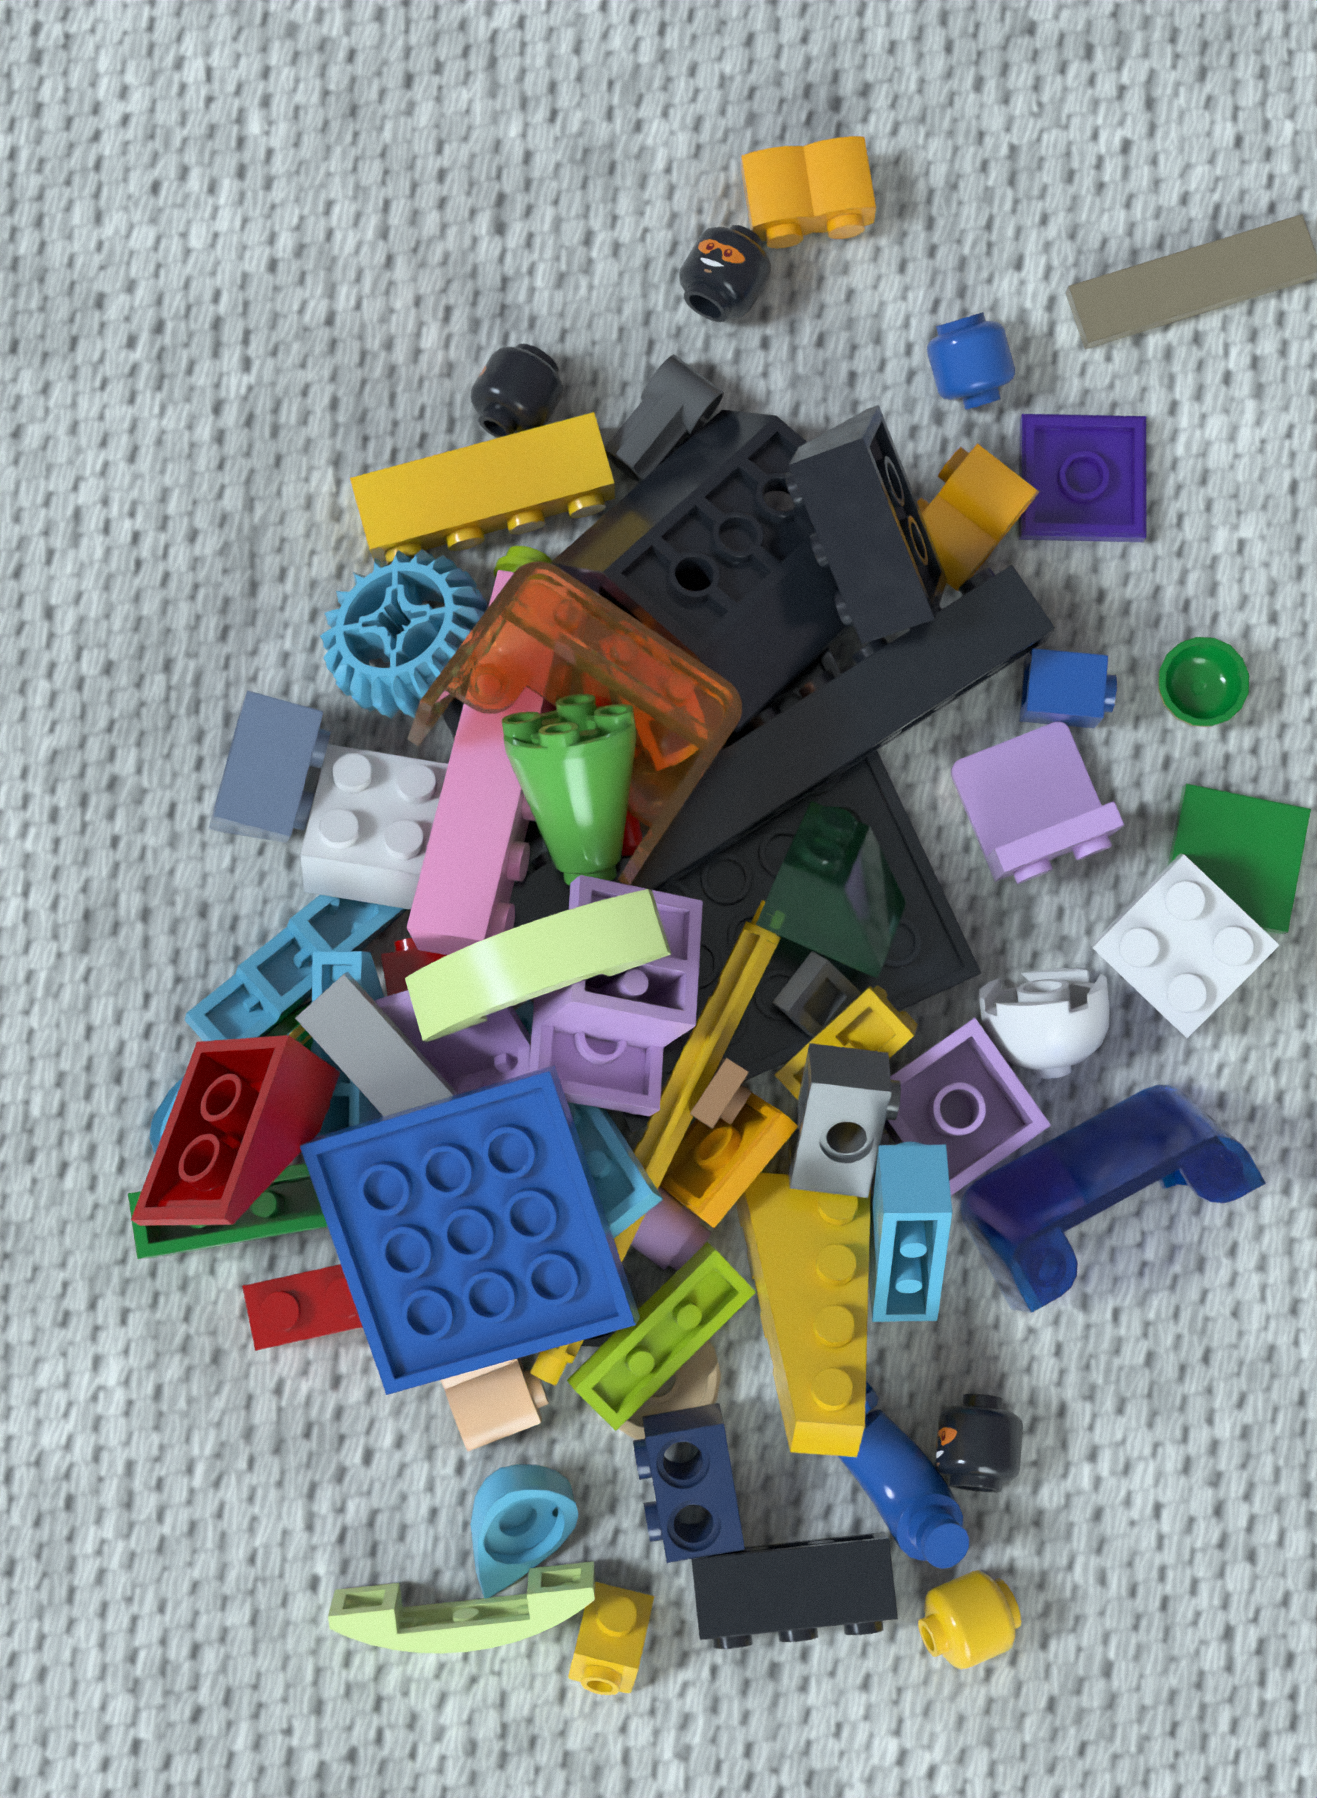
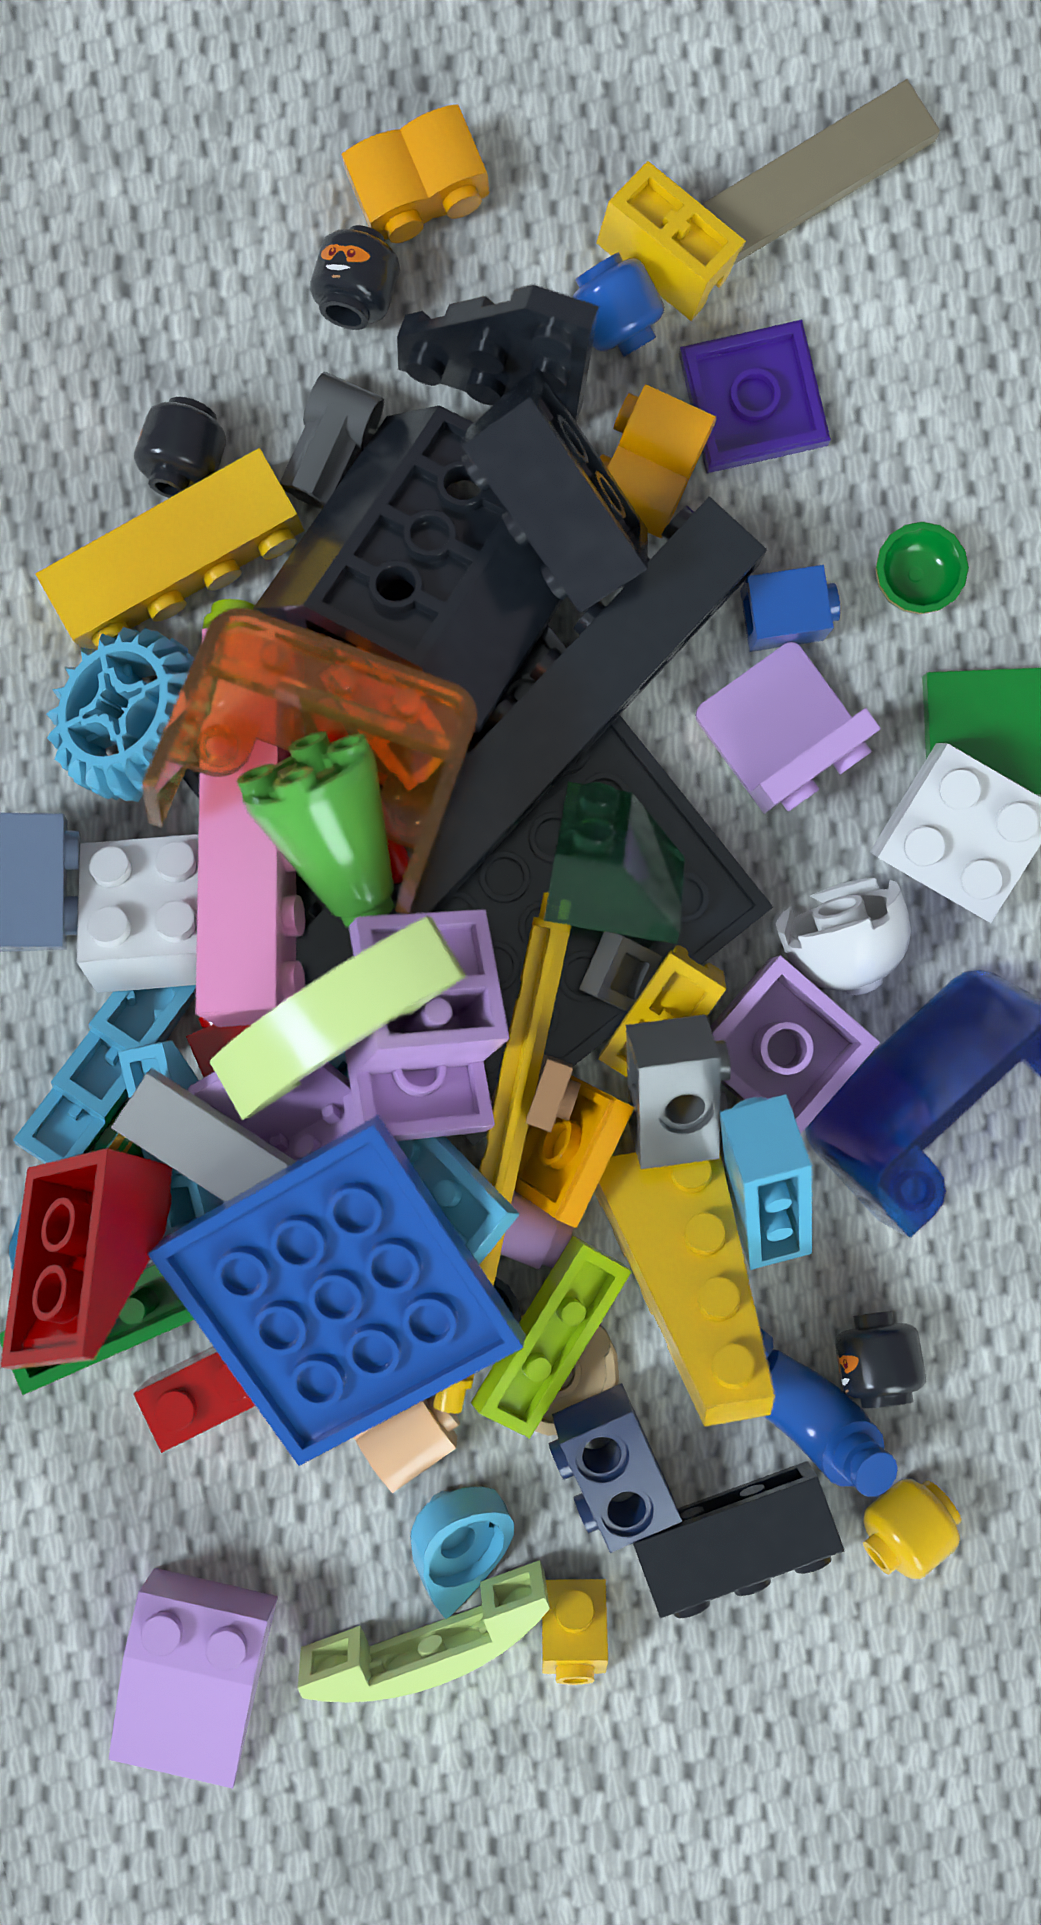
camera: 10 degrees left, 5 degrees up
none -> lavender slope [108,1568,278,1789]
none -> black plate [397,284,599,423]
none -> yellow hinge [596,161,746,321]

